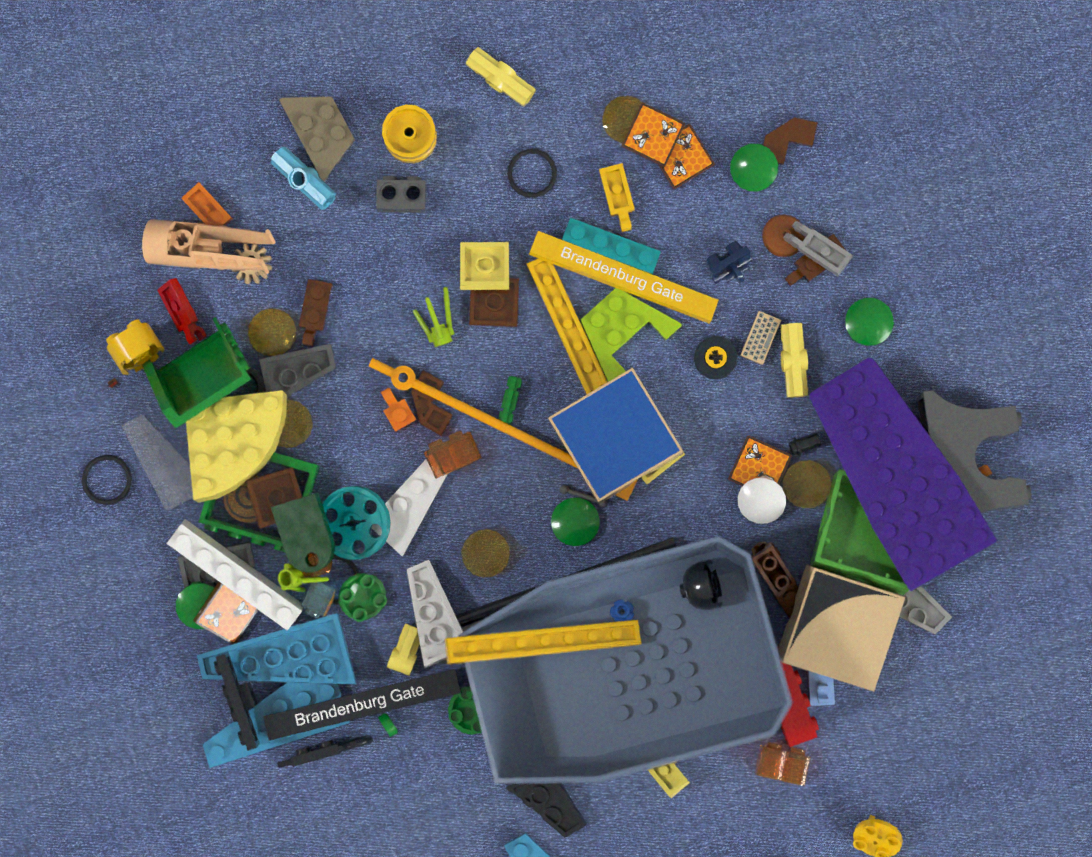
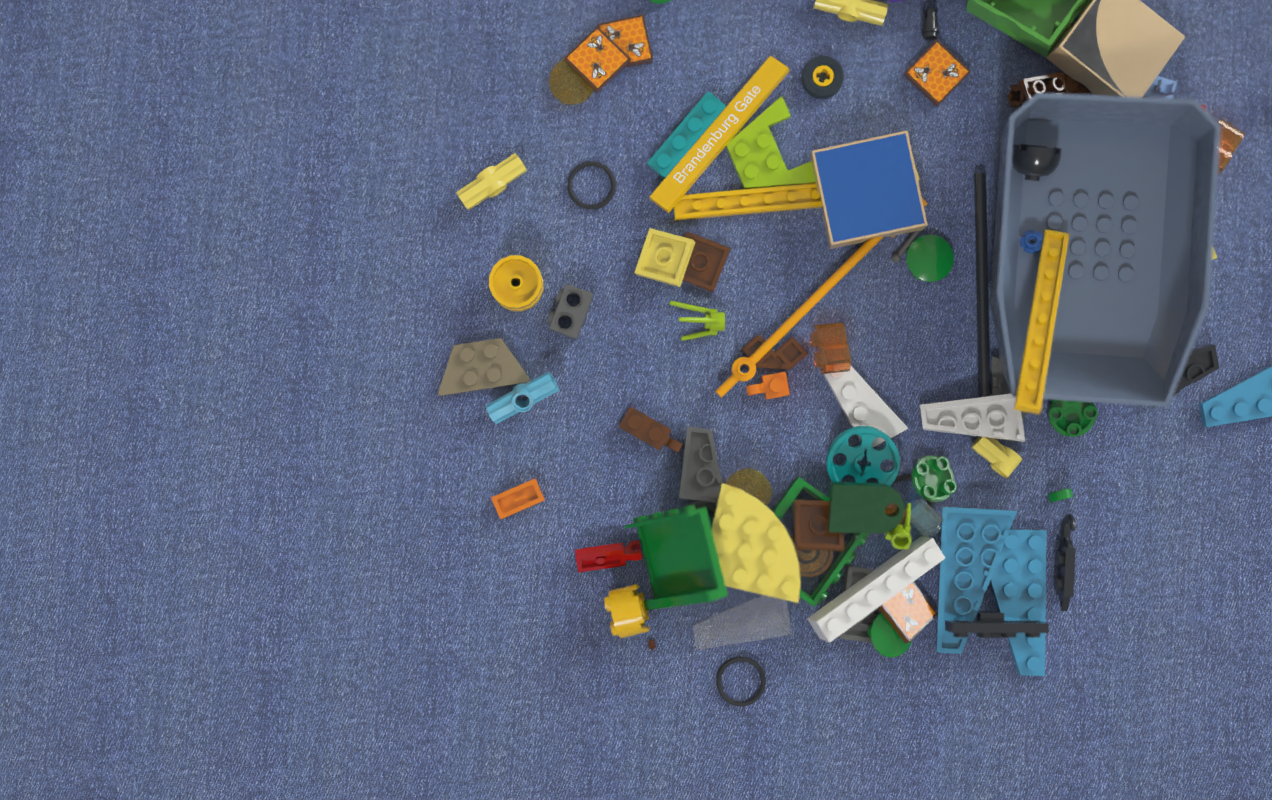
camera: 75 degrees left, 0 degrees up
light nougat piece [142,219,276,274] -> none
tan gear [231,244,272,284] -> none
clear yellow dish [248,308,296,356] -> none
black tile [263,669,461,741] -> none
clear yellow dish [461,529,510,578] -> none
green axle [498,376,522,424] -> none
yellow plate [599,163,635,232] -> none
dark blue hips [707,241,752,284] -> none
white dish [738,476,786,524] -> none
tile [740,311,781,365] -> none
clear yellow dish [783,460,832,508] -> none

